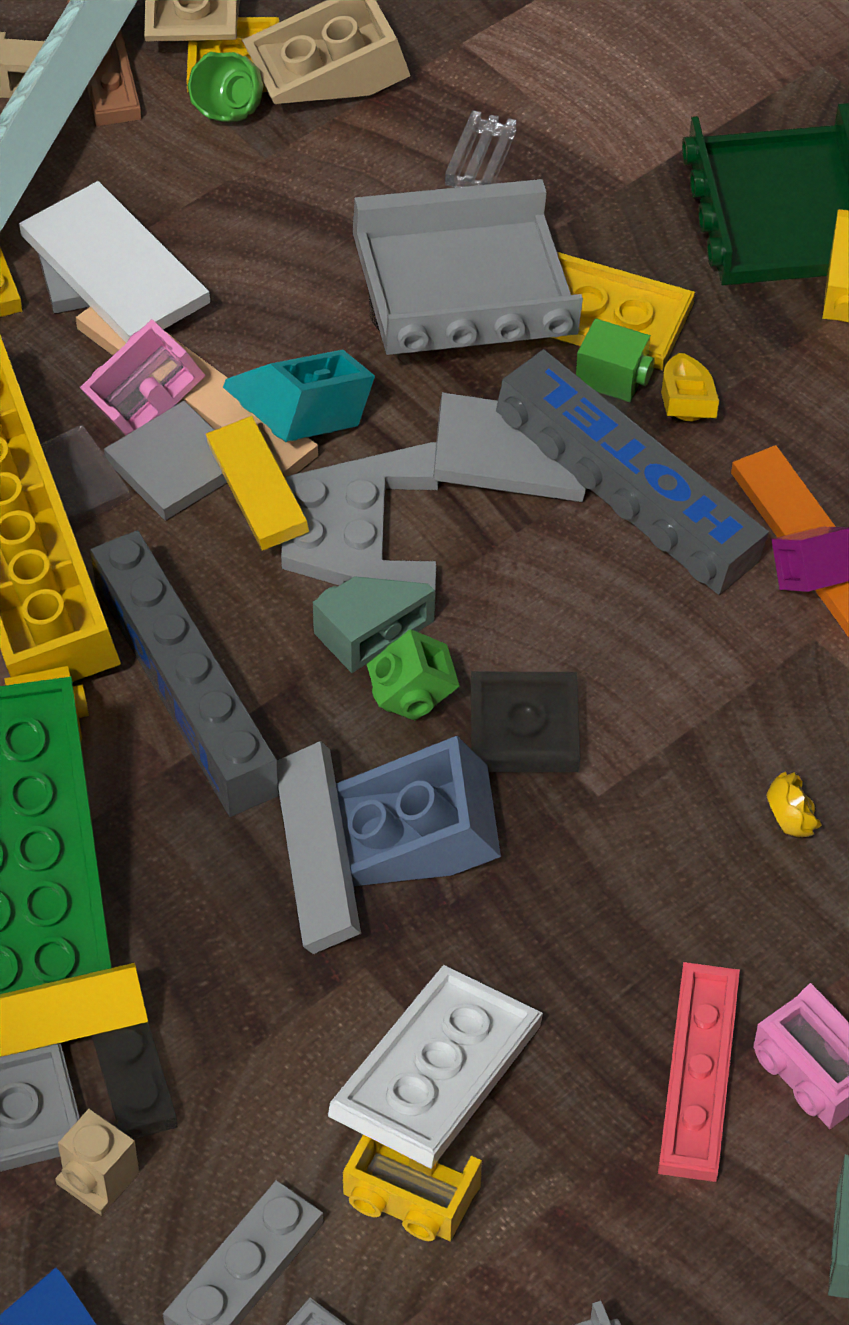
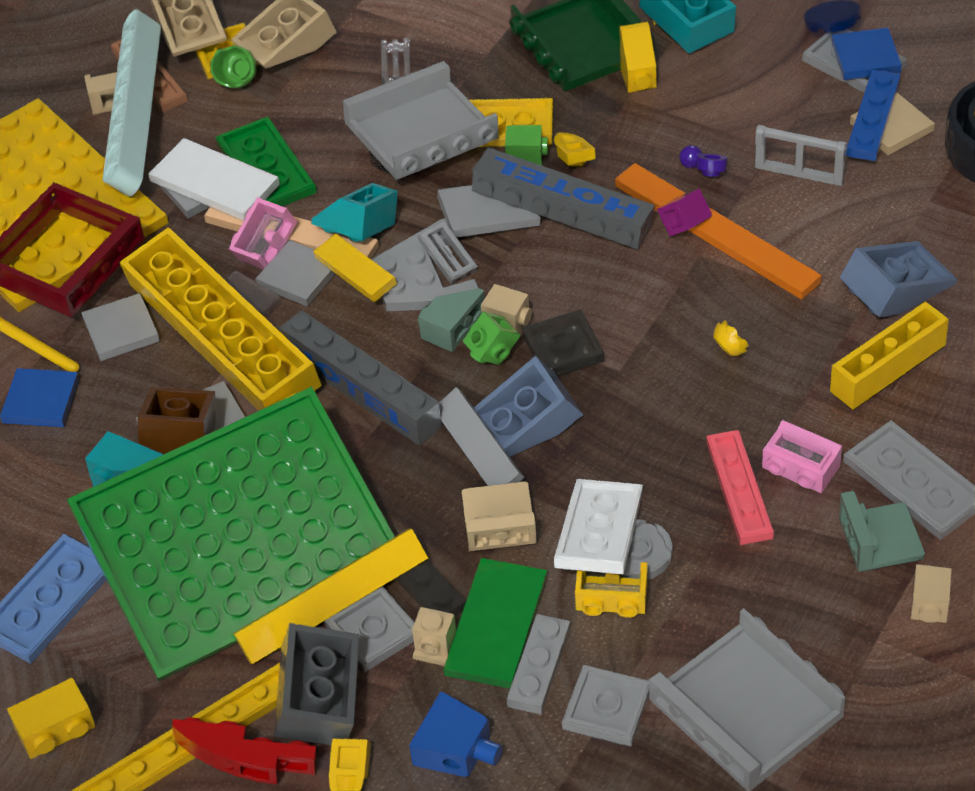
camera: 15 degrees left, 5 degrees down
none -> green tile [215,116,317,207]
none -> light grey tile [418,221,478,285]
none -> green tile [444,558,548,689]
none -> tan bracket [462,482,536,551]
none -> tan brick [481,284,532,333]
none -> light grey tile [620,519,673,579]

